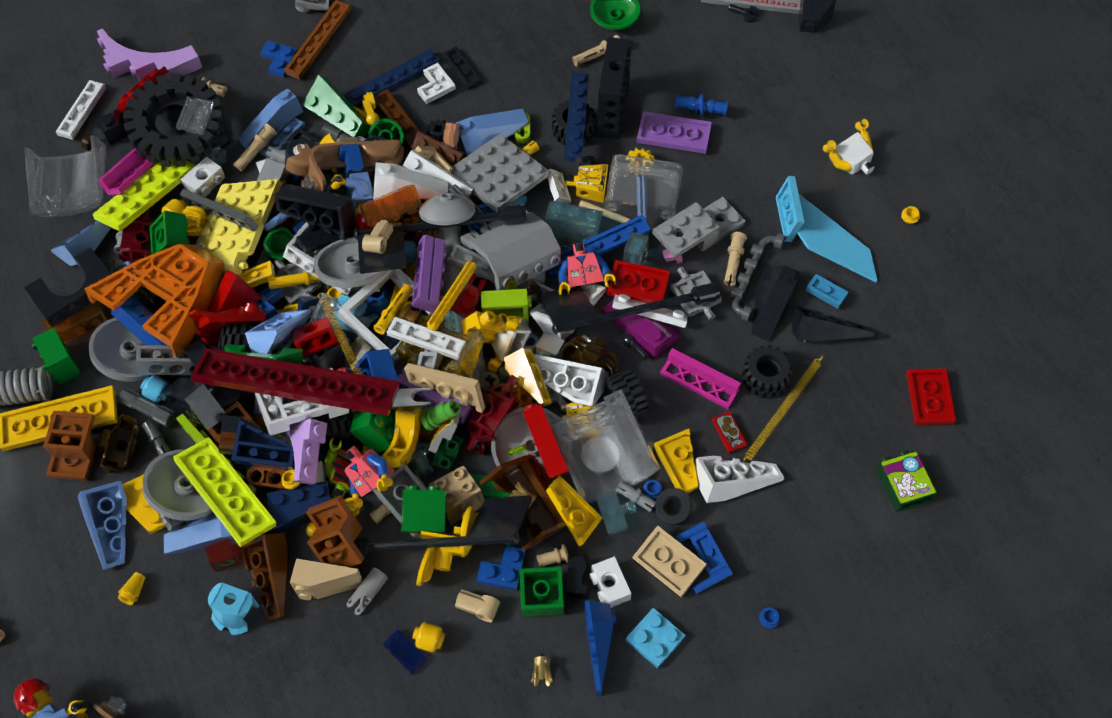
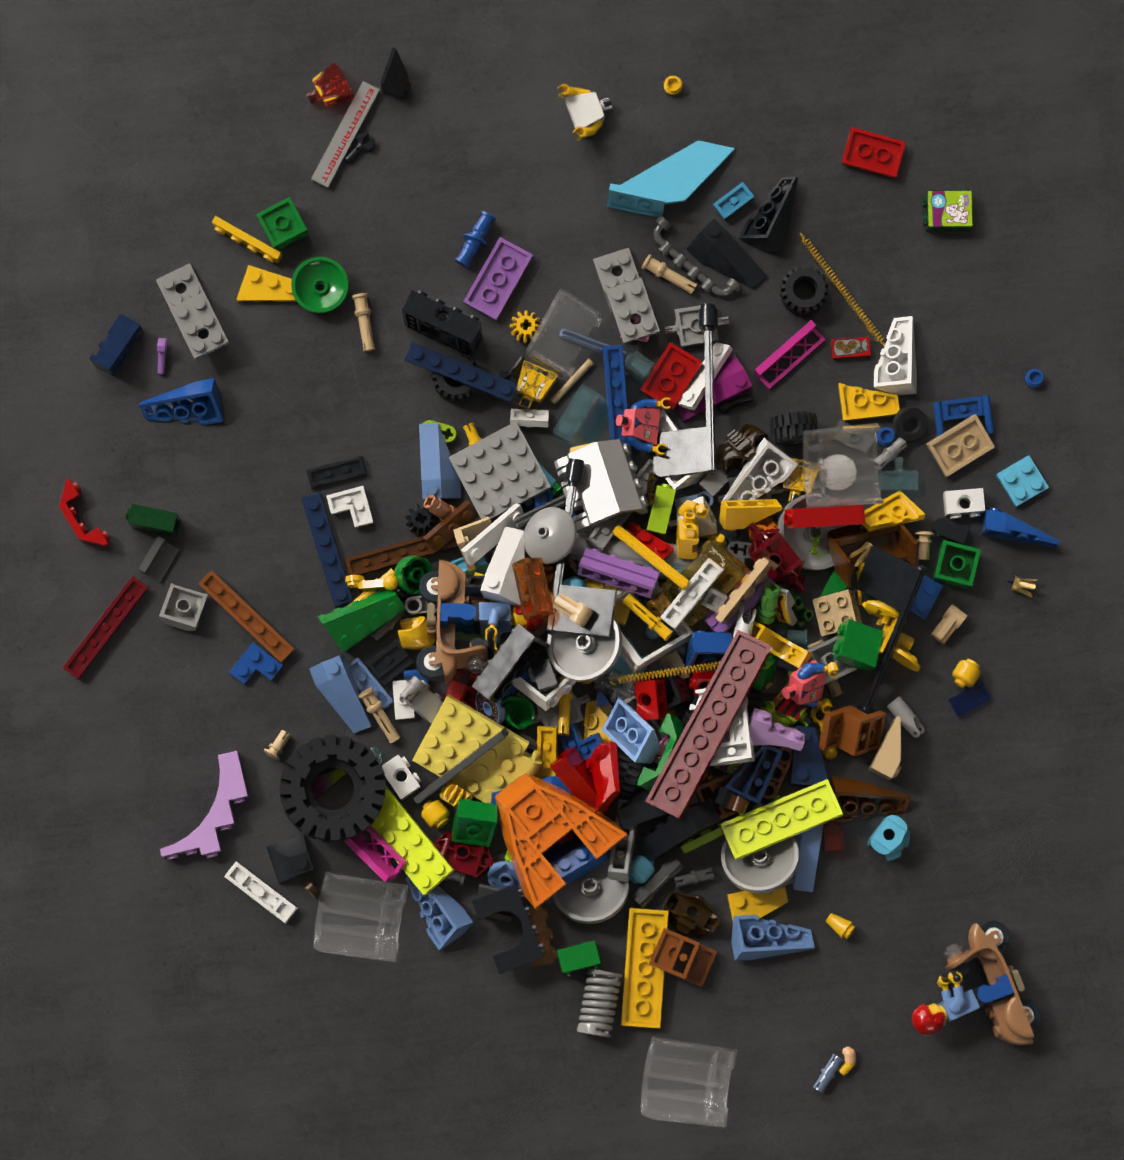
camera: 75 degrees left, 20 degrees up
red plate [117,66,169,111] -> none
clear plate [176,96,214,135] -> none
yellow plate [282,470,301,489] -> none

